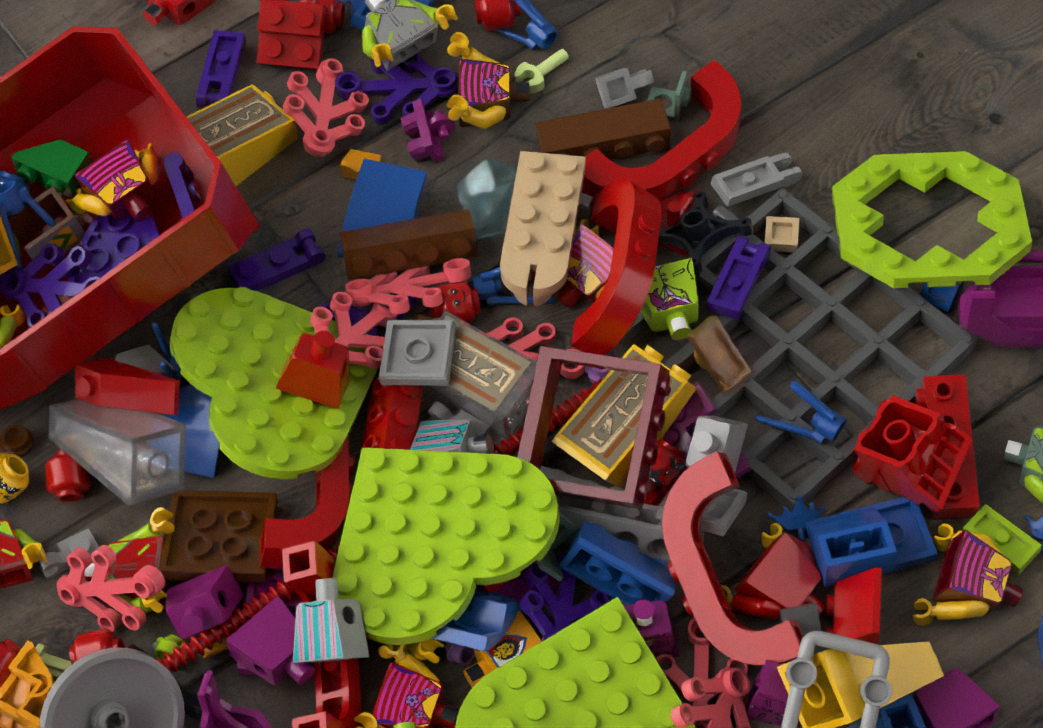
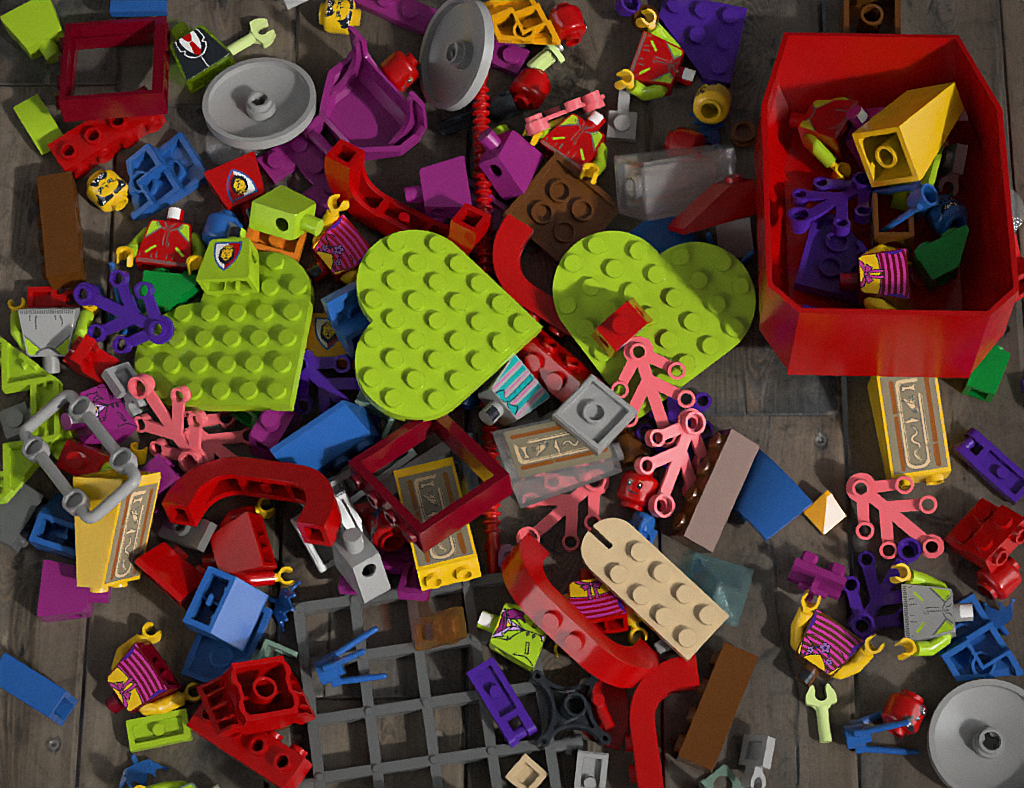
camera: 125 degrees right, 15 degrees up
dark purple plate [228,229,326,291] -> none
light grey torso [293,578,369,663] -> none
none -> sand green bracket [251,639,299,662]
none -> blue piece [690,113,725,150]

